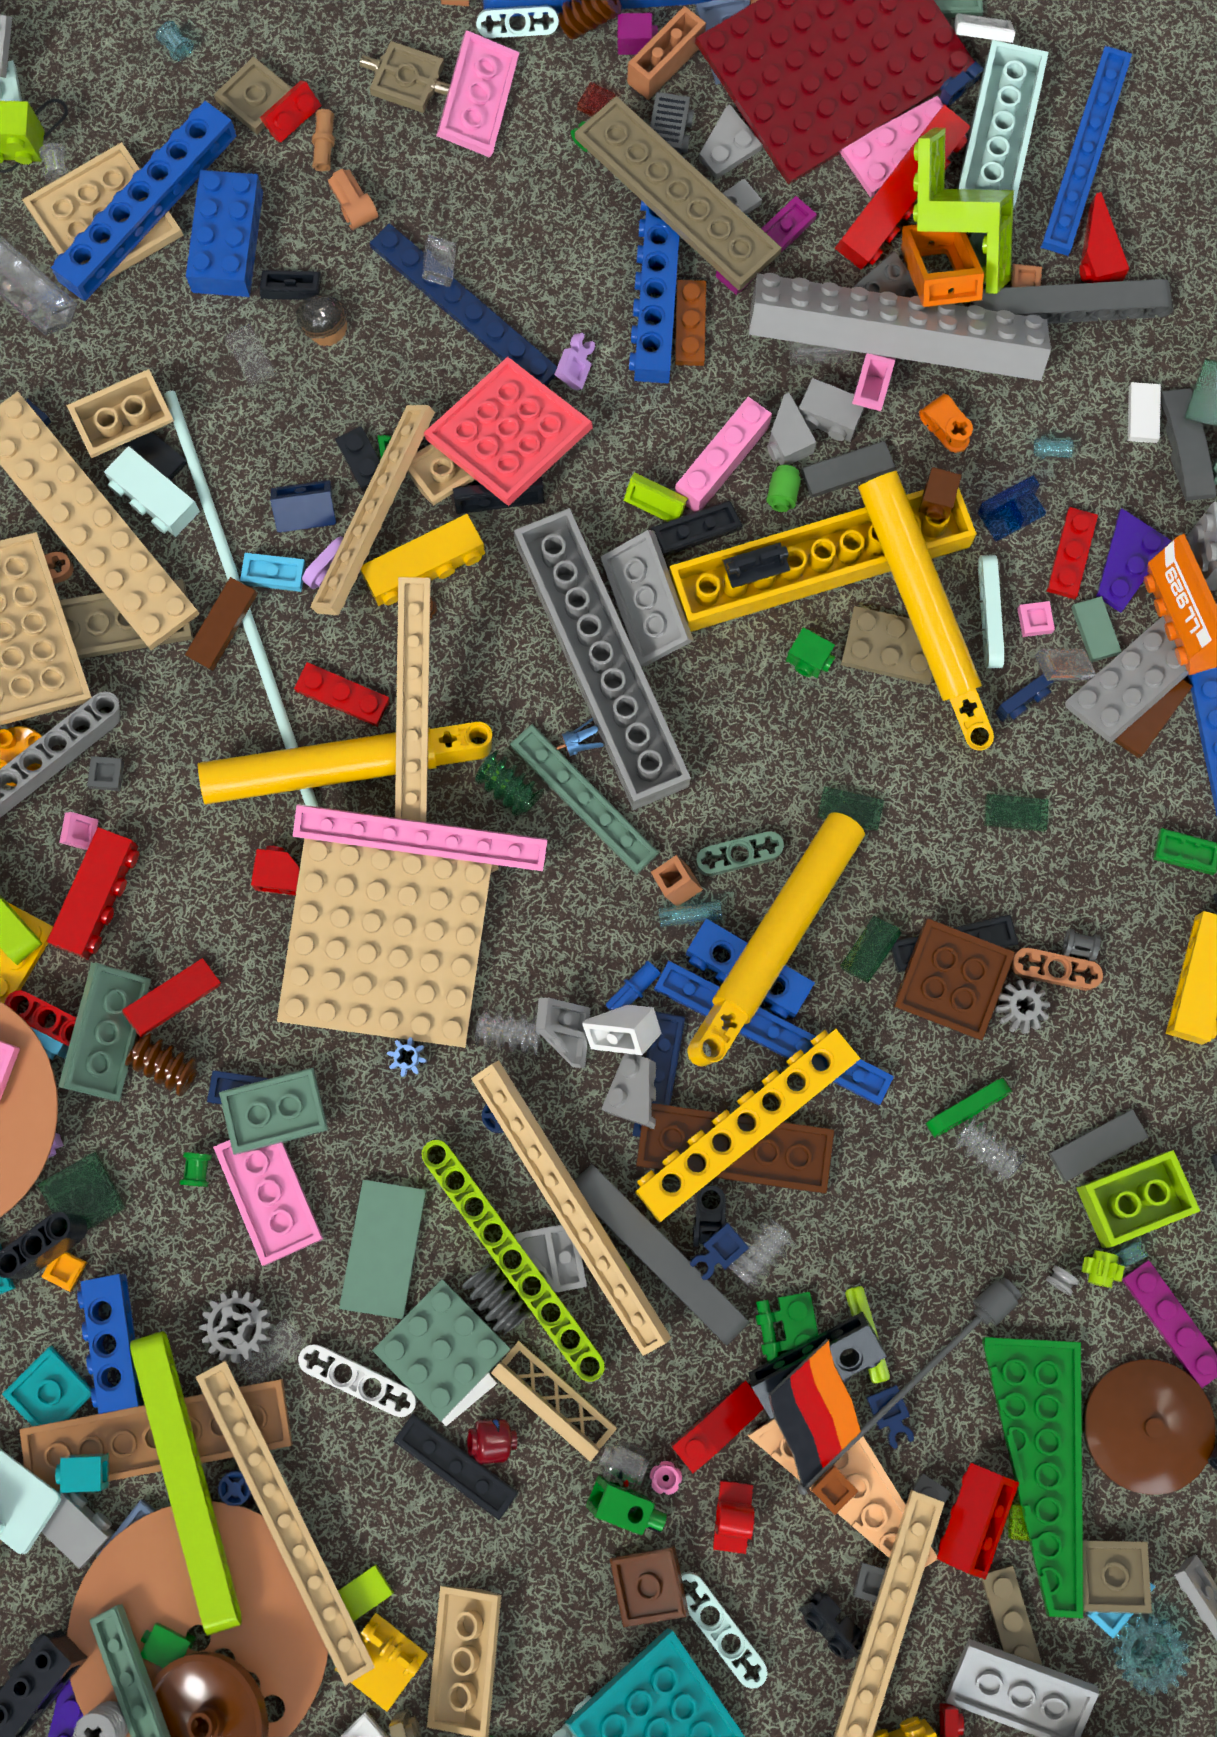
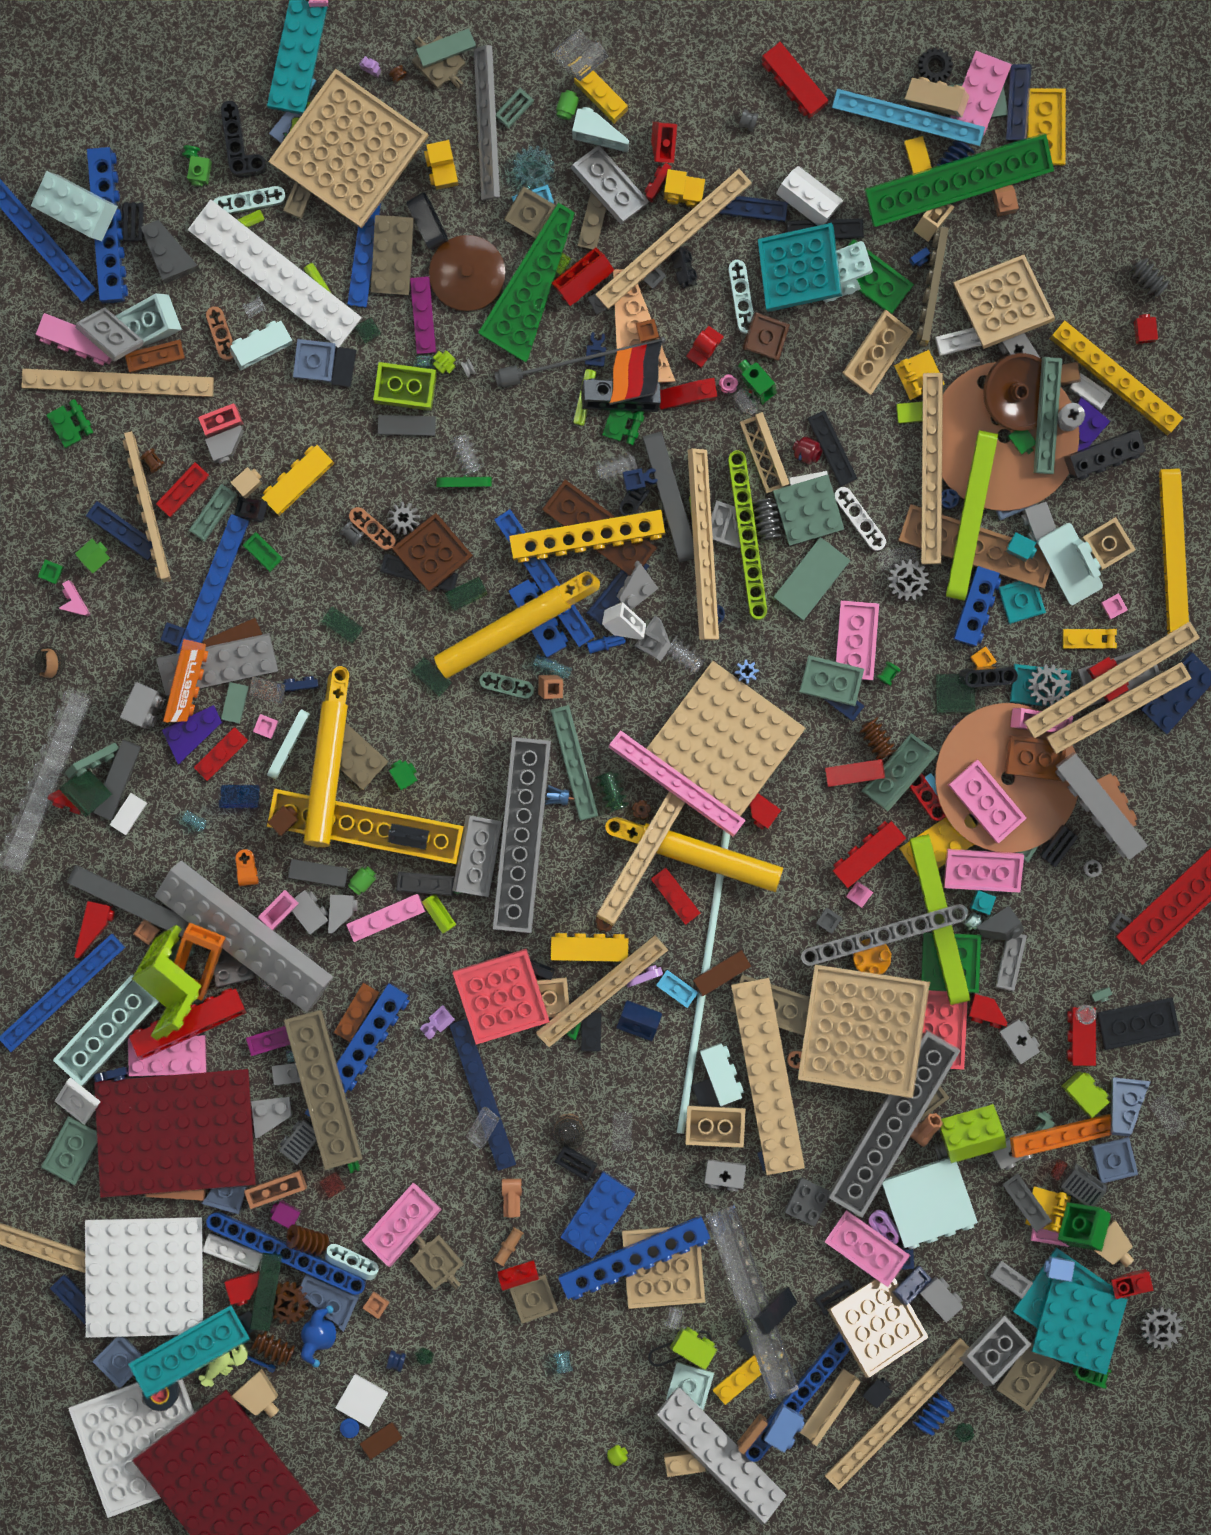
camera: 150 degrees left, 10 degrees up
none -> reddish brown plate [632,800,651,819]
none -> light grey brick [704,1159,746,1191]

